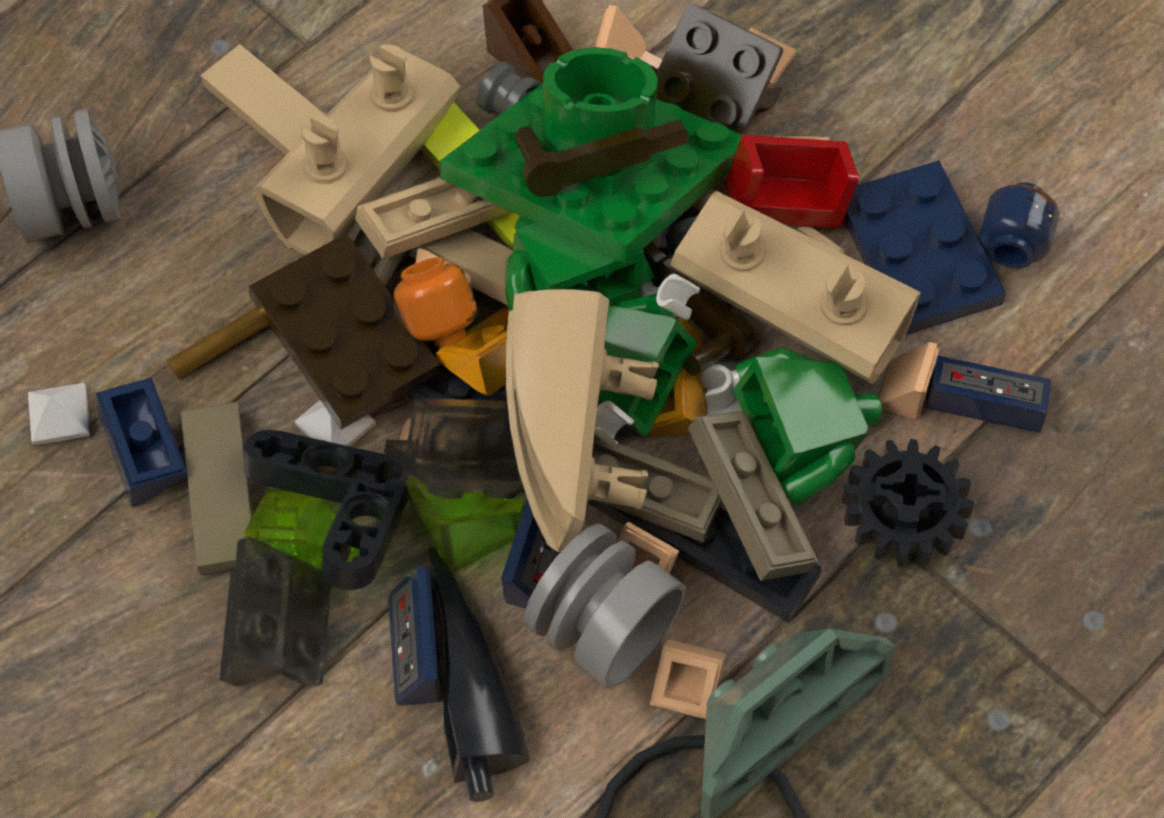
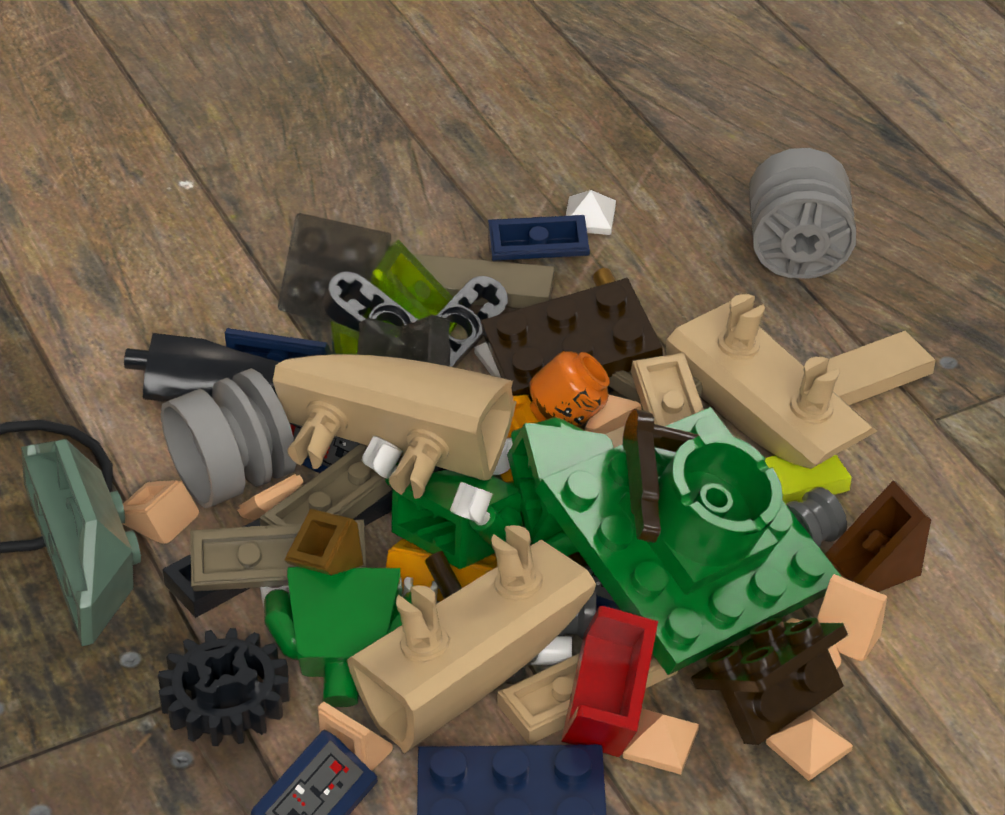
camera: 105 degrees right, 20 degrees down
none -> pearl gold slope [284,508,364,575]

